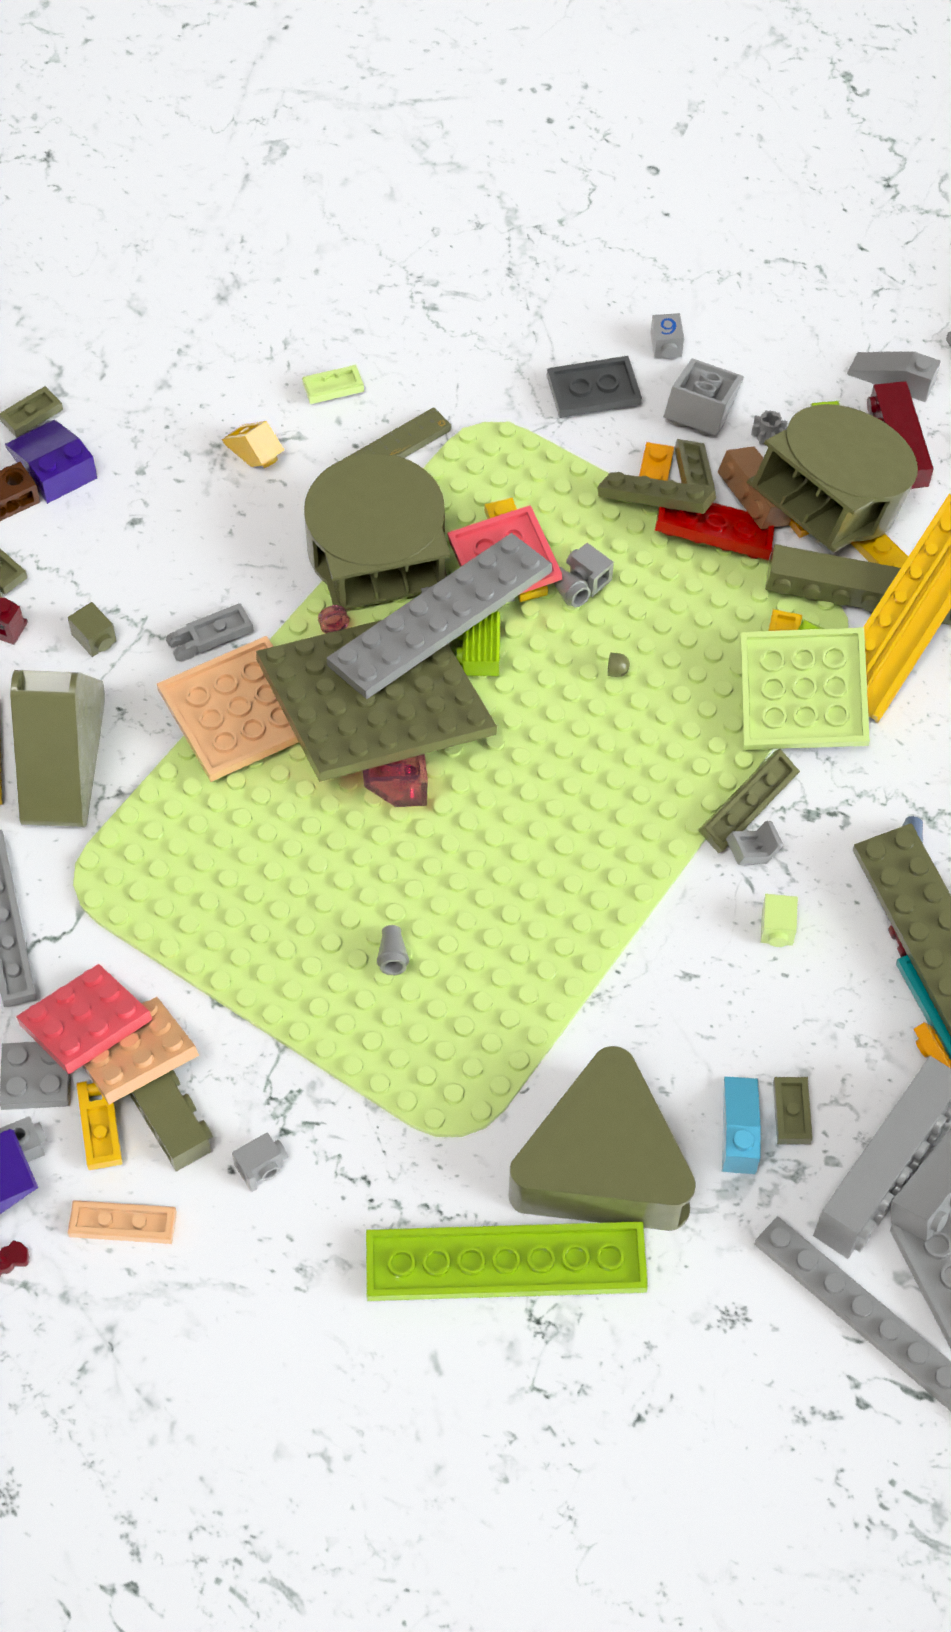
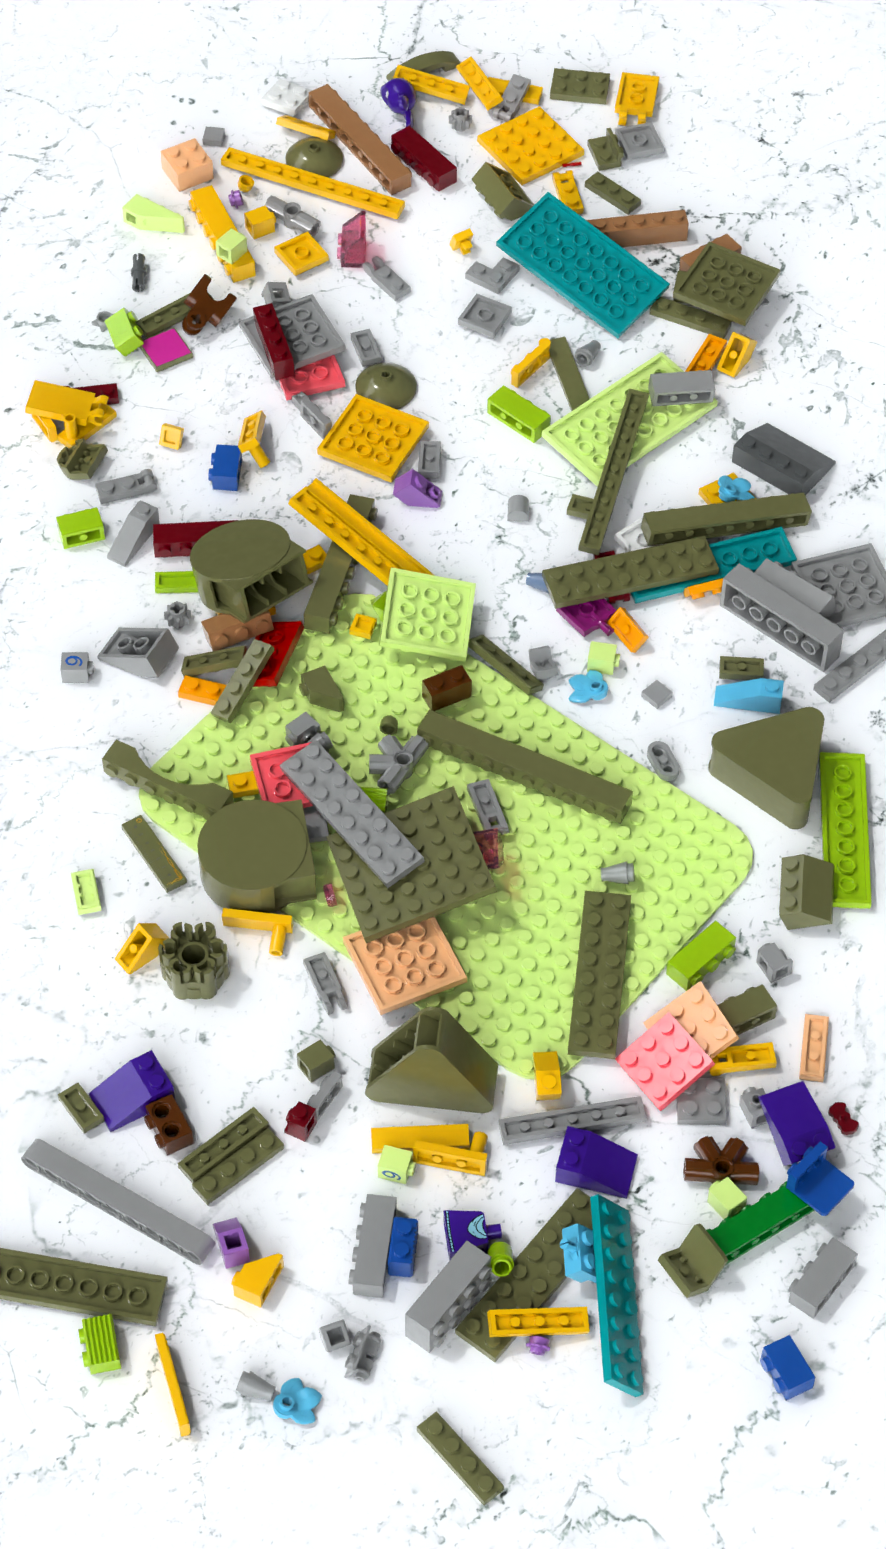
camera: 85 degrees left, 5 degrees down
dark grey plate [547,355,642,418] -> none
none -> lime brick [56,507,105,549]
none -> olive arch [102,739,234,820]
none -> olive piece [158,922,230,1000]
none -> yellow piece [222,908,294,956]
none -> olive slope [299,666,344,712]
none -> light grey plate [307,1070,343,1122]
none -> light grey piece [369,734,429,795]
none -> olive brick [417,709,633,824]
none -> reddish brown brick [422,665,472,711]
none -> light grey plate [467,779,509,839]
none -> yellow slope [533,1051,562,1101]
none -> magenta plate [556,599,617,637]
none -> olive plate [567,891,631,1059]
none -> medium azure plate [568,670,608,703]
none -> light orange plate [607,607,649,653]
none -> light grey tile [641,680,673,709]
none -> light grey plate [647,741,679,781]
none -> lime brick [666,920,736,991]
none -> olive slope [779,854,834,930]

